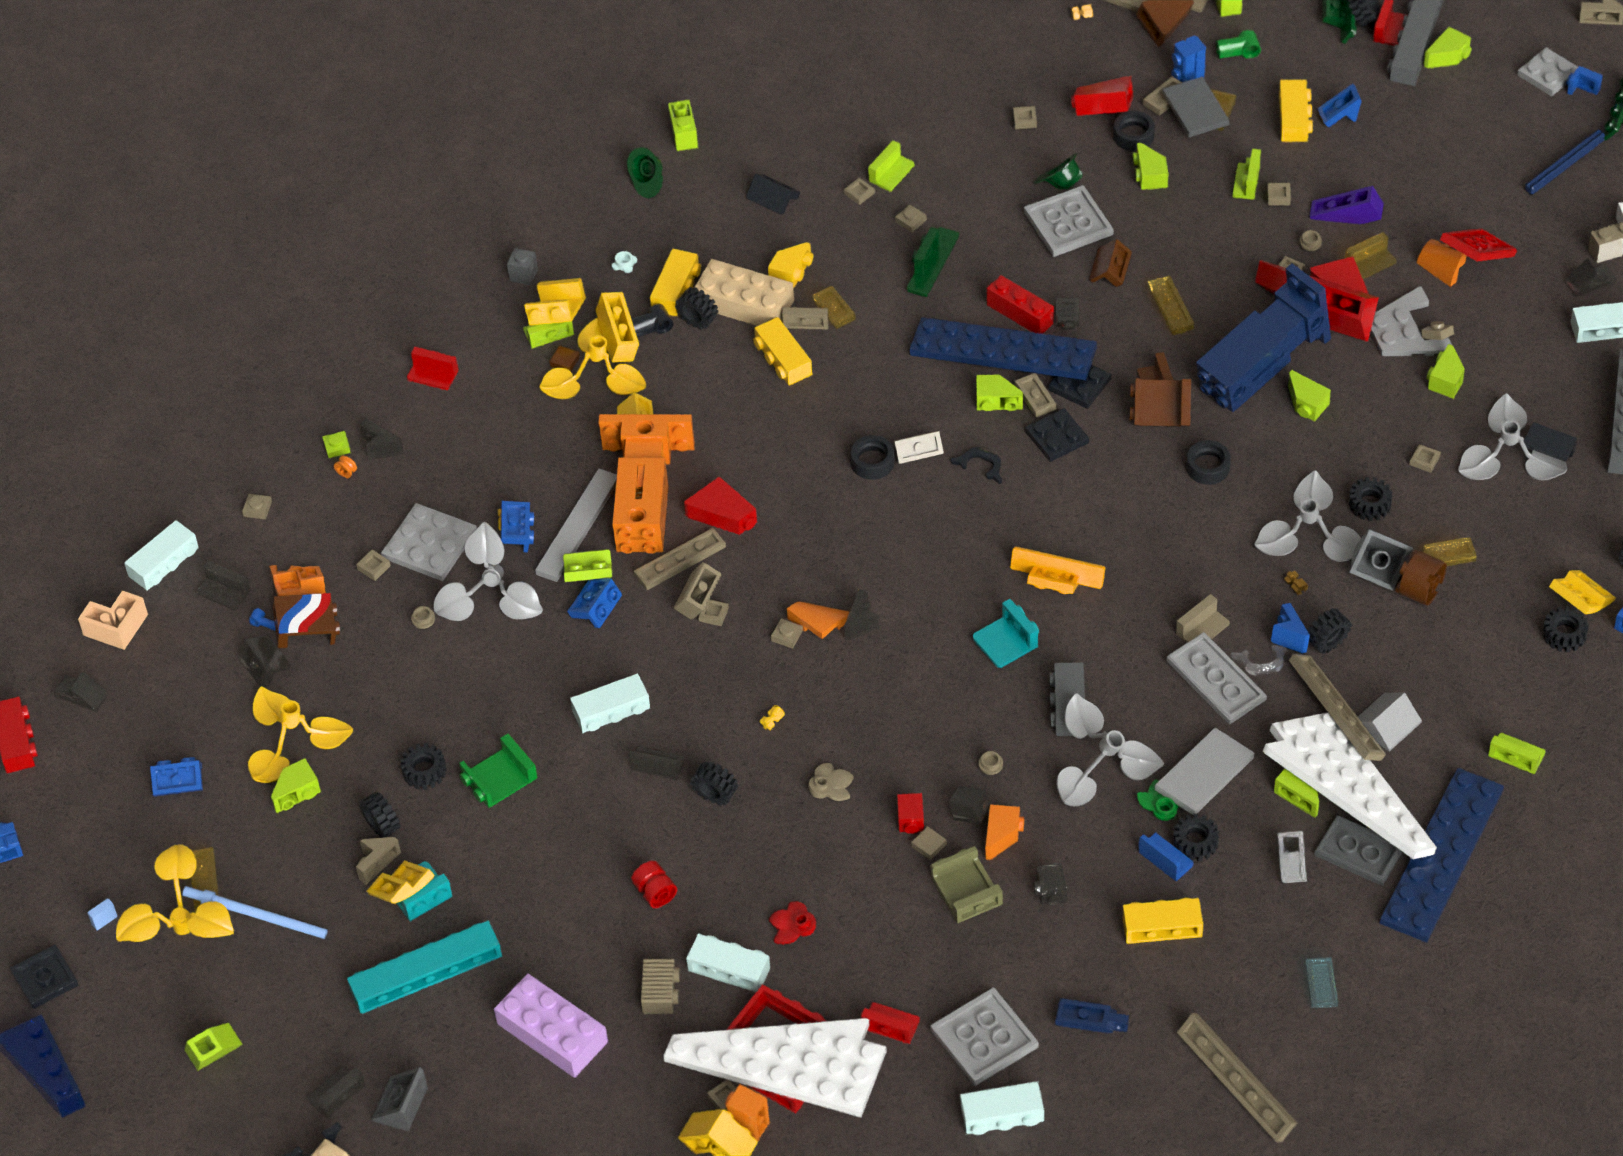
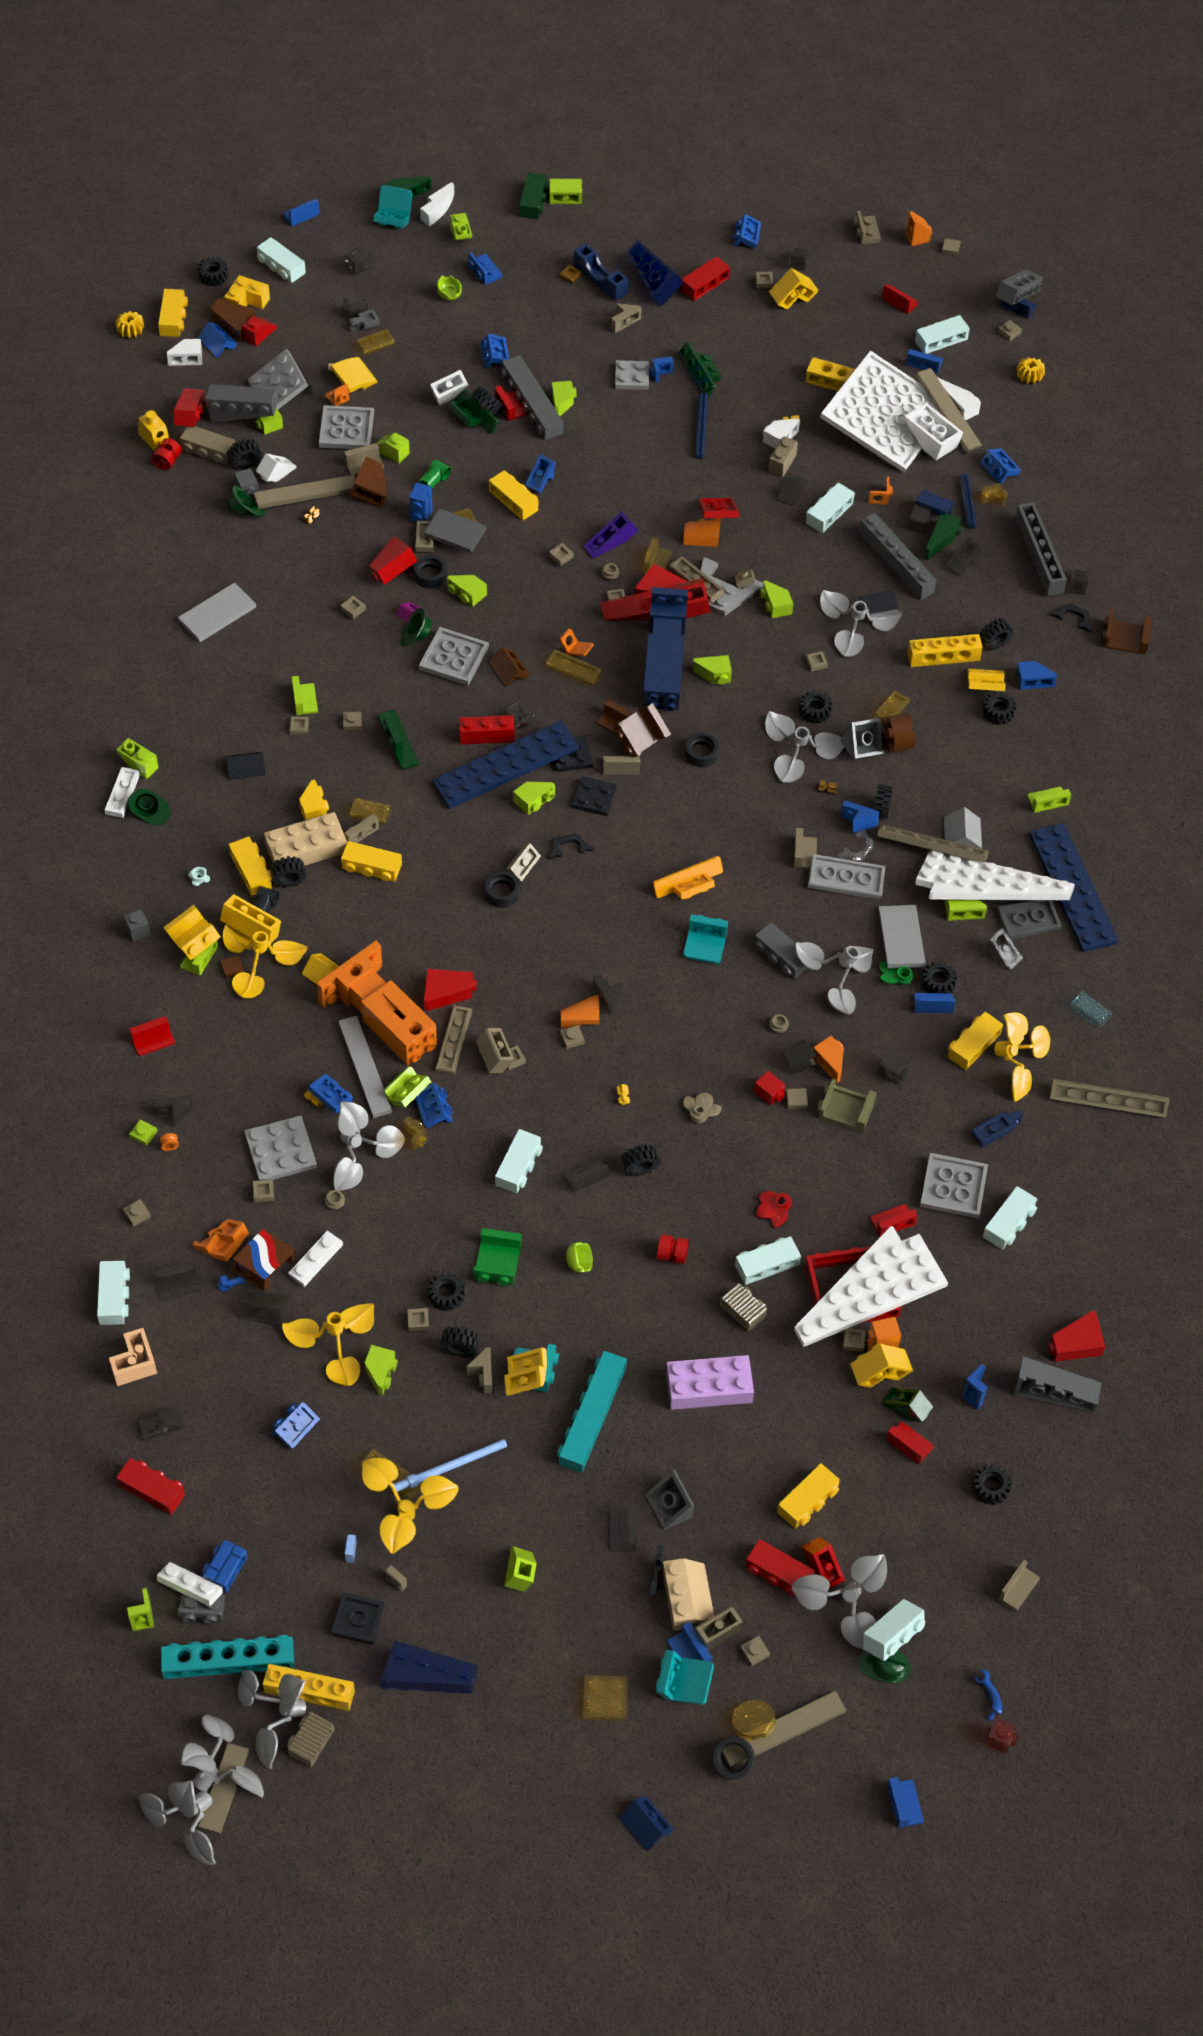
camera: 50 degrees left, 5 degrees up
dark tan plate [1015,373,1056,418] -> none
lime bracket [1233,149,1261,200] -> none
none -> white plate [105,767,140,818]
none -> light grey tile [178,583,256,642]
none -> white plate [288,1231,343,1287]
none -> dark tan tile [386,1565,407,1591]
none -> magenta slope [396,602,419,623]
none -> clear yellow bracket [403,1116,427,1151]
none -> dark tan plate [407,1308,429,1331]
none -> orange bracket [560,629,594,656]
none -> lime hair [566,1242,593,1273]
none -> dark tan panel [603,756,640,775]
none -> dark tan tile [669,556,725,603]
none -> yellow brick [907,634,983,667]
none -> yellow plant [994,1013,1050,1101]

